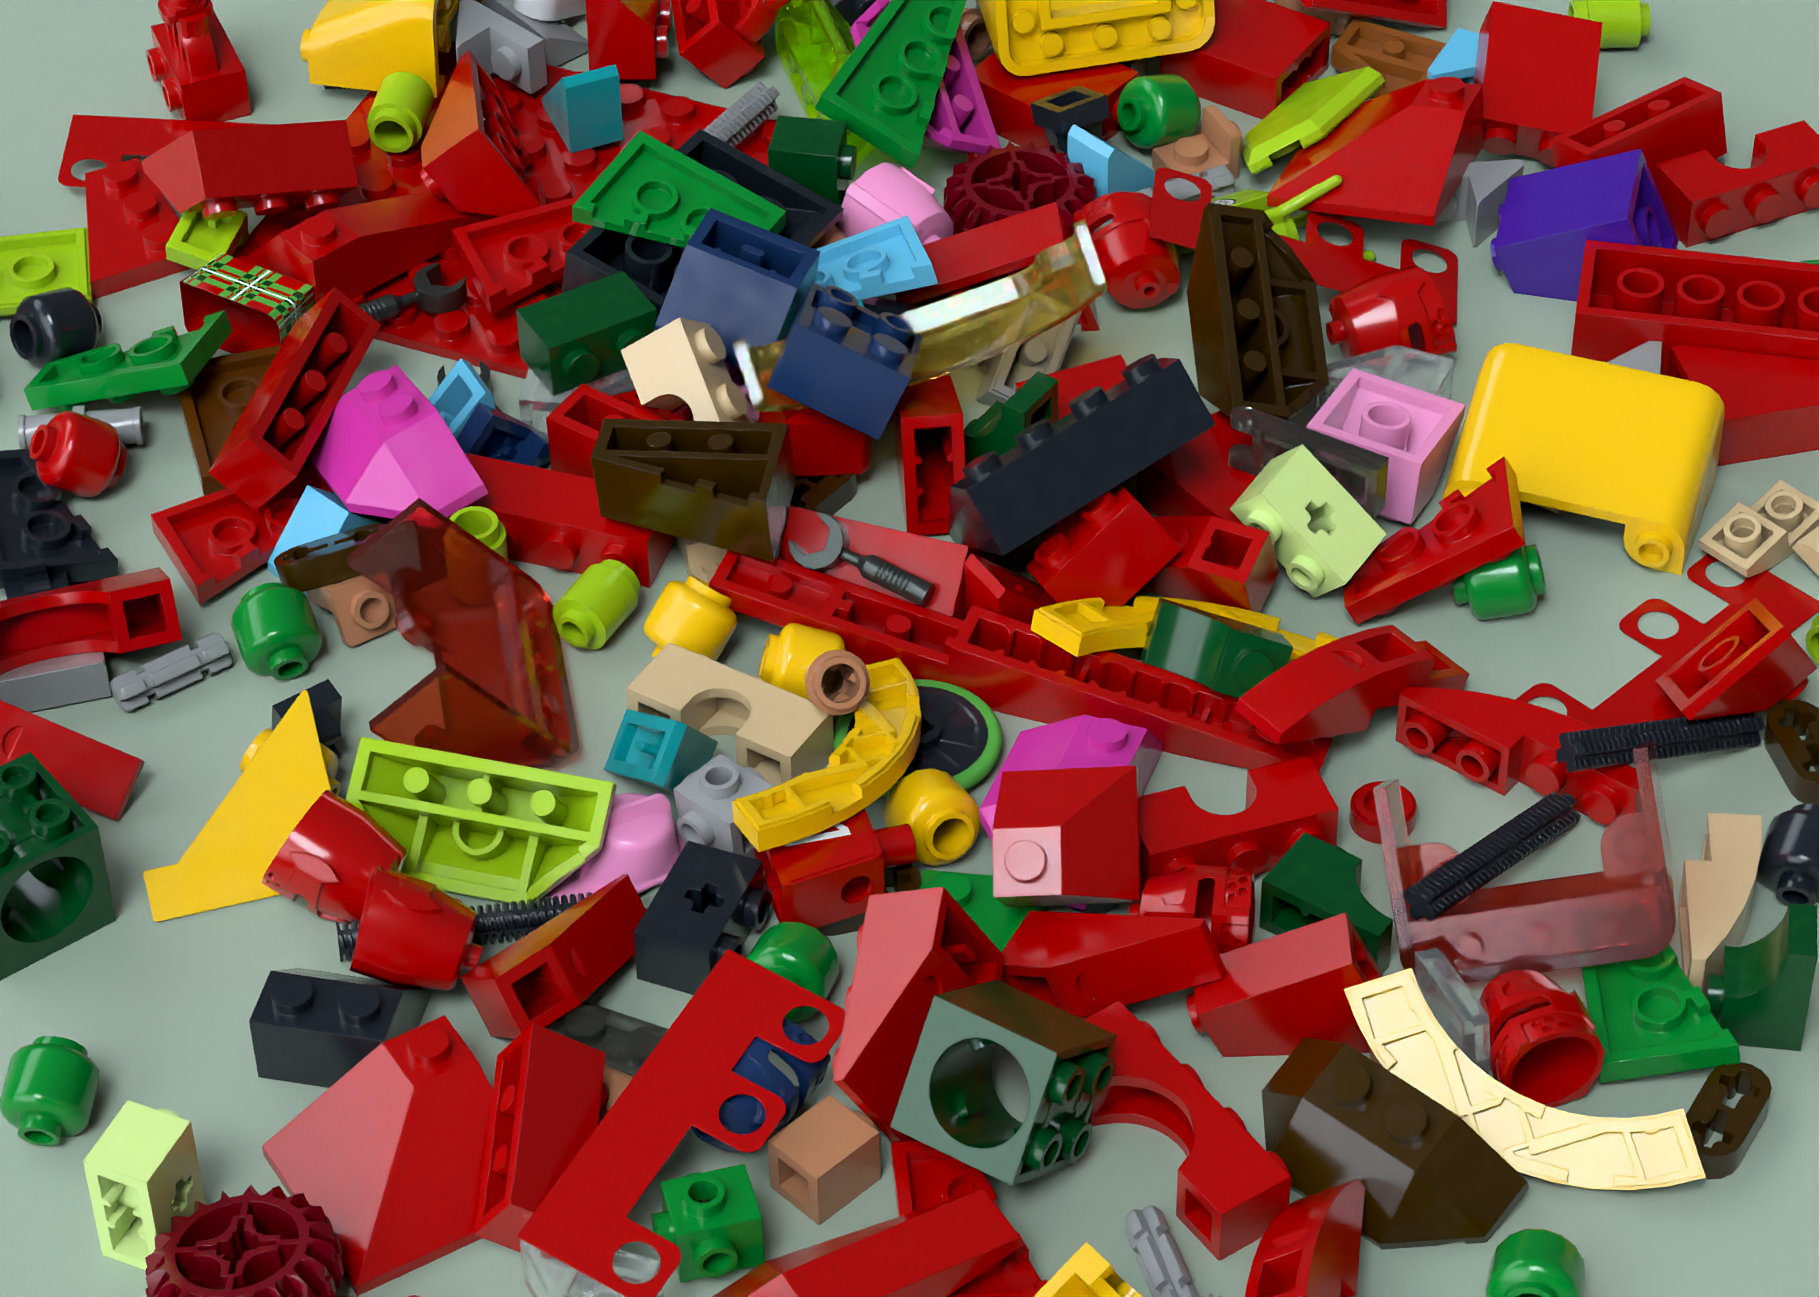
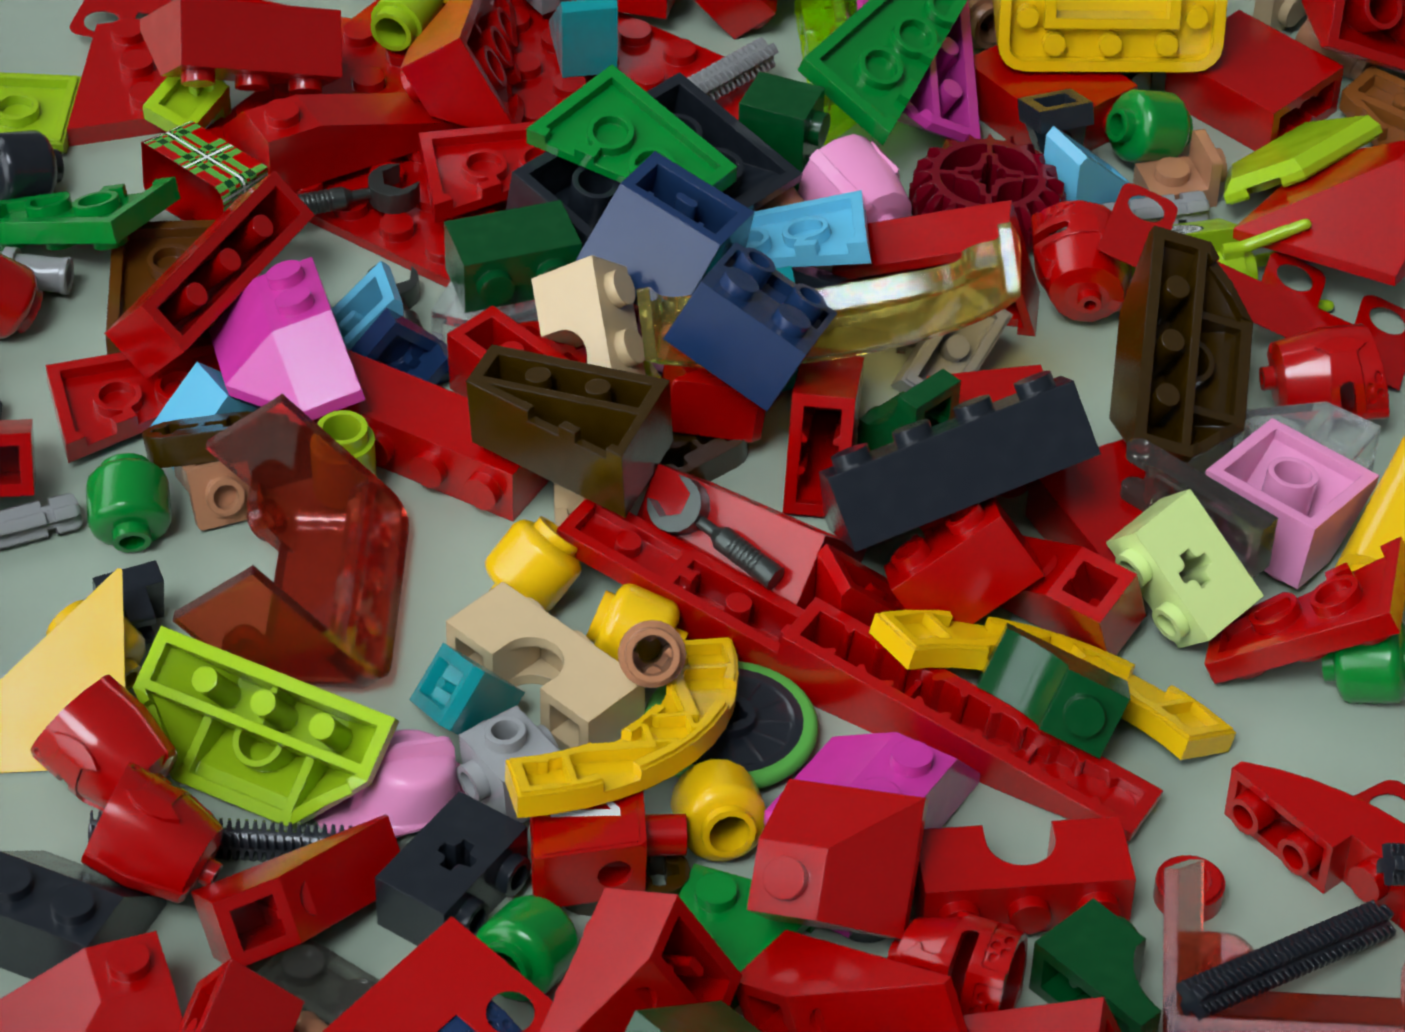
camera: 10 degrees right, 0 degrees up
lime brick [552,559,641,650] -> none
red slope [1234,624,1470,745] -> none

